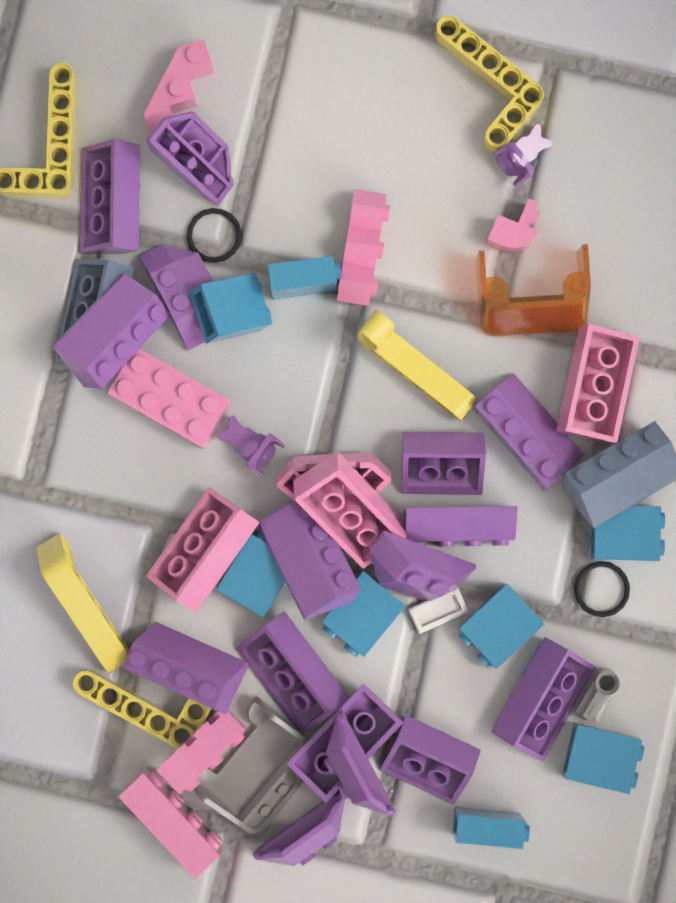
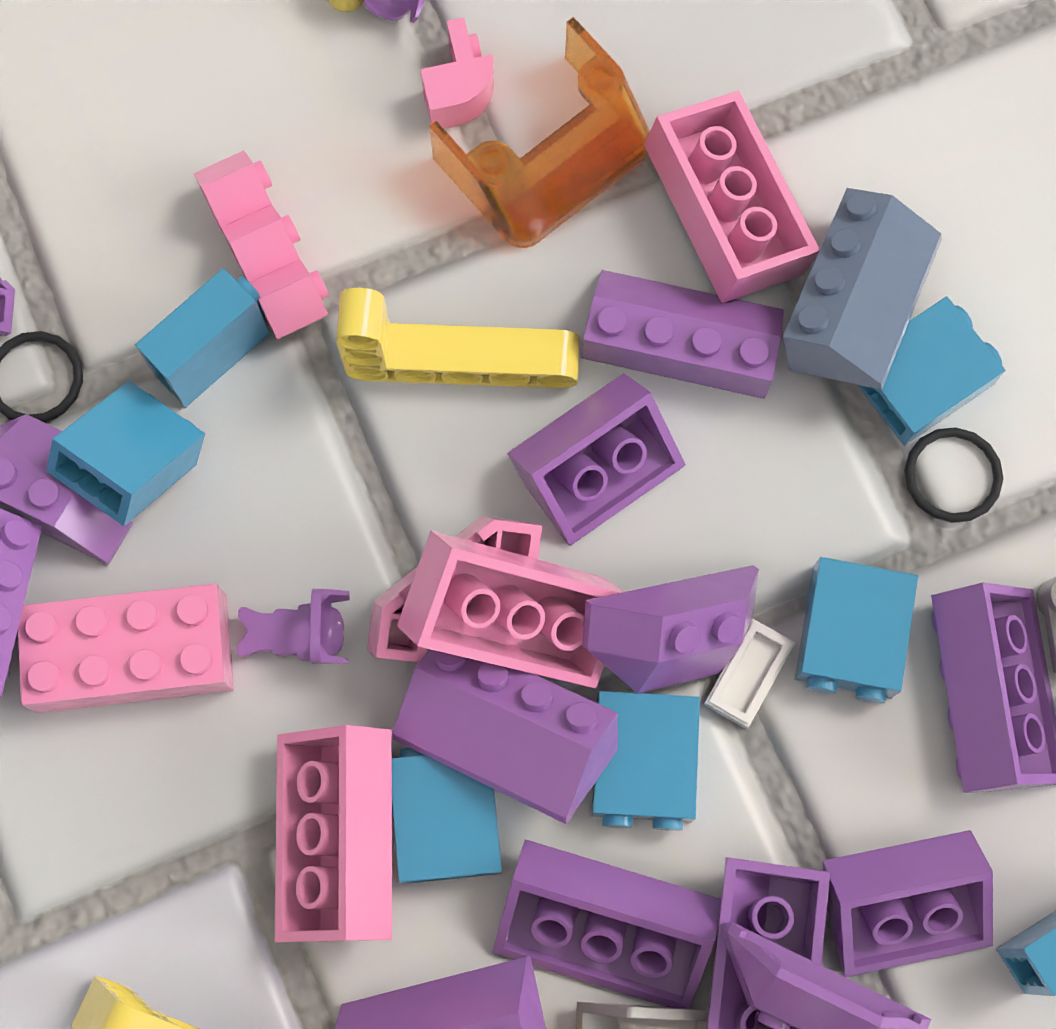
camera: 35 degrees left, 10 degrees down
medium lavender slope [404,506,518,547] -> none

